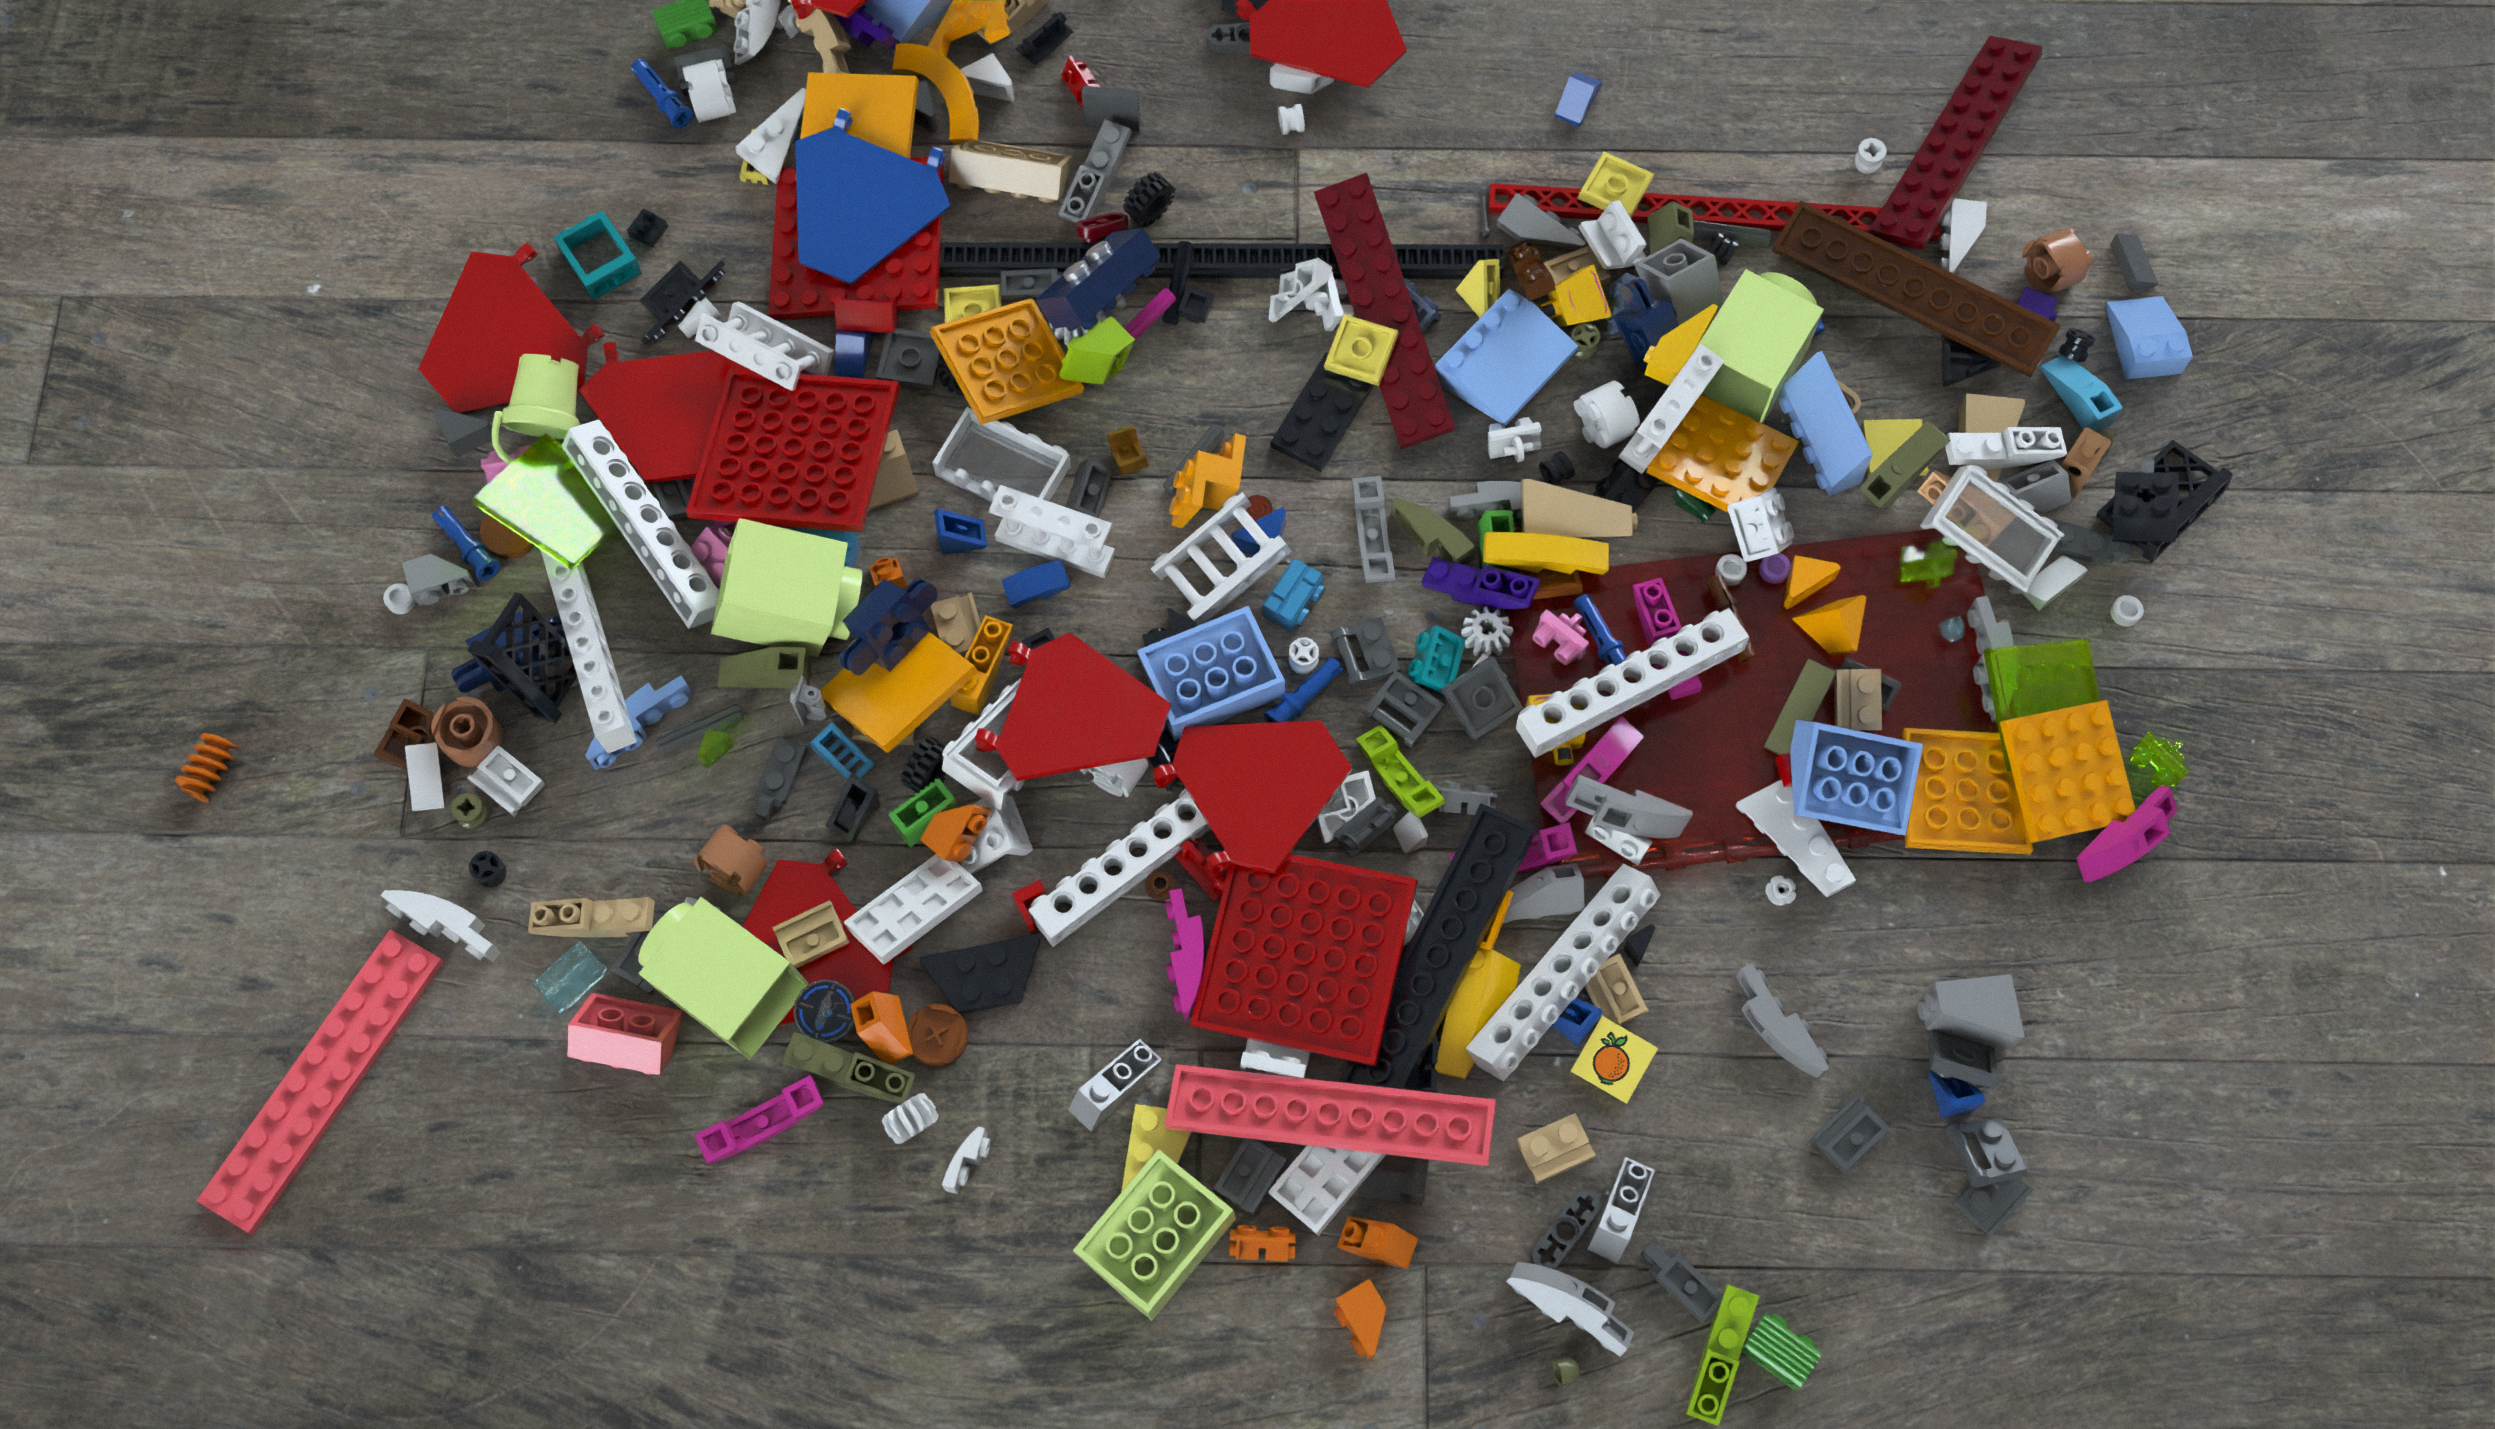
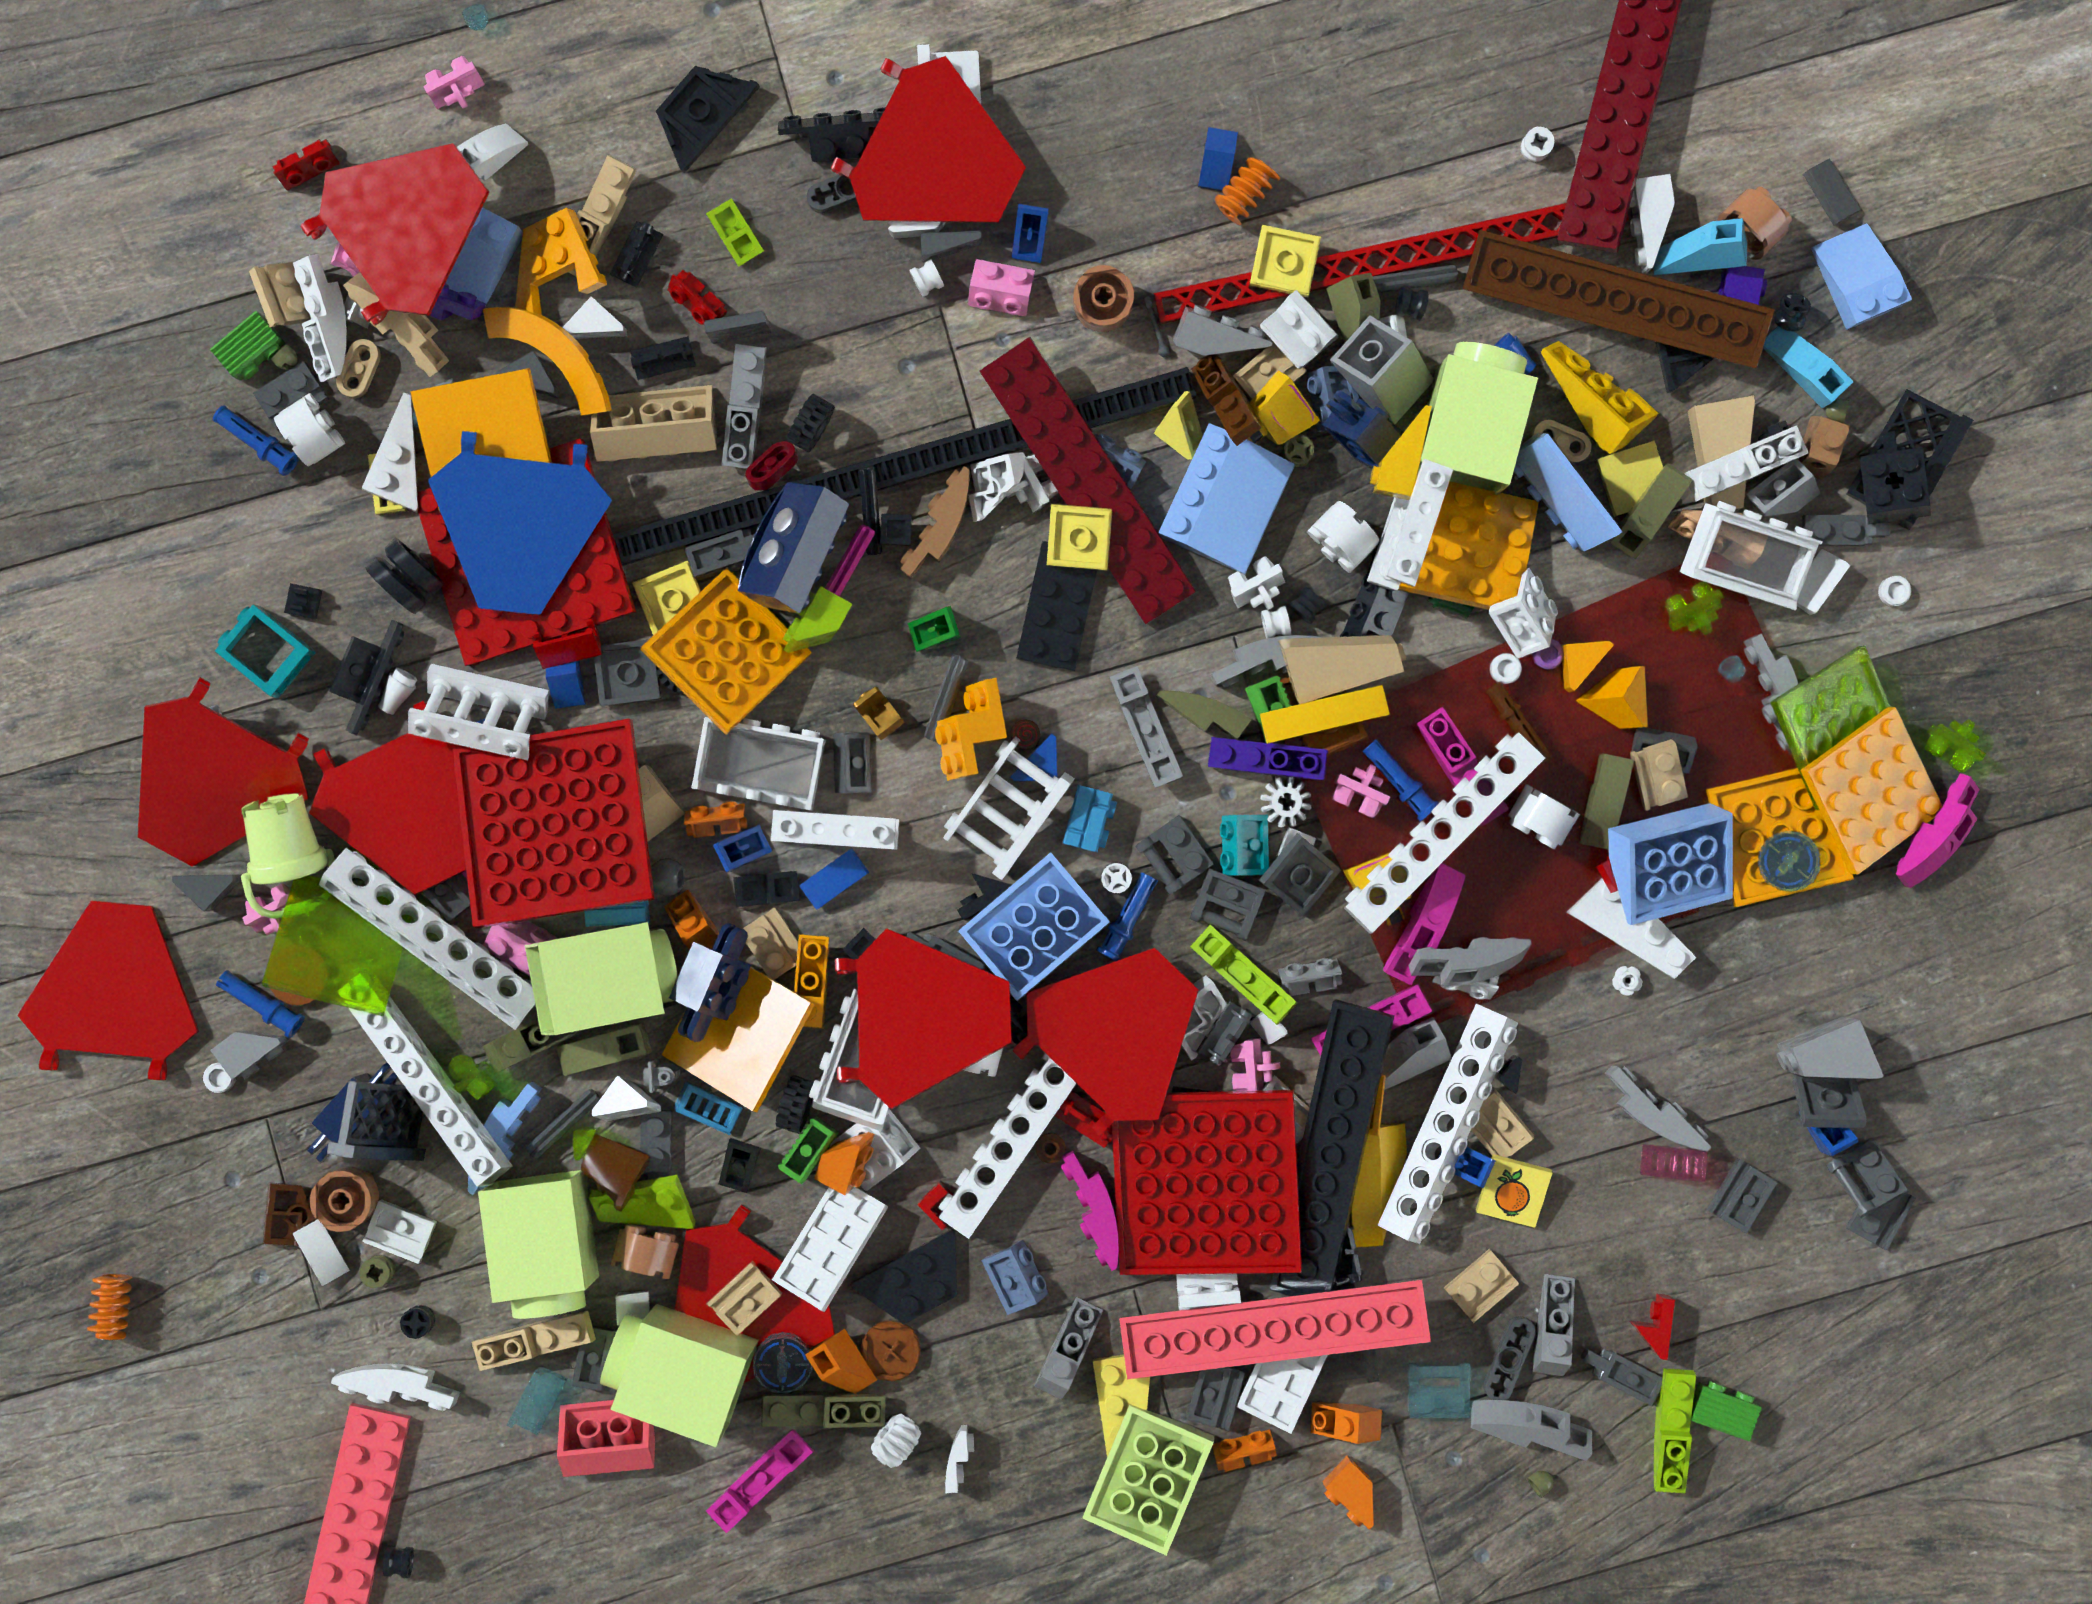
camera: 20 degrees left, 20 degrees up
none -> red flag [17,901,199,1080]
none -> olive hinge [271,344,298,370]
none -> tan plate [336,339,381,399]
none -> black wheel [366,538,445,614]
none -> black wheel [383,1545,414,1579]
none -> clear neon green hips [449,1054,497,1100]
none -> yellowish green container [478,1170,599,1319]
none -> olive slope [483,1019,584,1073]
none -> reddish brown slope [581,1134,650,1212]
none -> lime wing [589,1175,696,1229]
none -> white slope [592,1076,661,1121]
none -> black hinge [630,336,696,380]
none -> dark grey piece [651,858,685,896]
none -> orange hinge [684,802,748,838]
none -> lime slope [706,198,764,267]
none -> black slope [733,871,800,907]
none -> medium nougat slope [900,466,970,579]
none -> green slope [907,606,961,652]
none -> dark grey slope [921,231,982,262]
none -> bright pink bracket [968,259,1035,316]
none -> sand blue bracket [981,1240,1048,1315]
none -> blue slope [1012,204,1049,263]
none -> nougat brick [1073,265,1134,332]
none -> orange piece [1215,158,1280,225]
none -> bright pink hips [1230,1038,1281,1091]
none -> white wheel [1261,606,1291,639]
none -> clear light blue plate [1408,1363,1471,1418]
none -> white brick [1508,784,1580,849]
none -> yellow wedge [1541,341,1659,455]
none -> red slope [1629,1294,1675,1360]
none -> clear pink slope [1640,1144,1707,1182]
none -> medium azure slope [1654,218,1748,275]
none -> clear light blue tile [1758,831,1820,892]

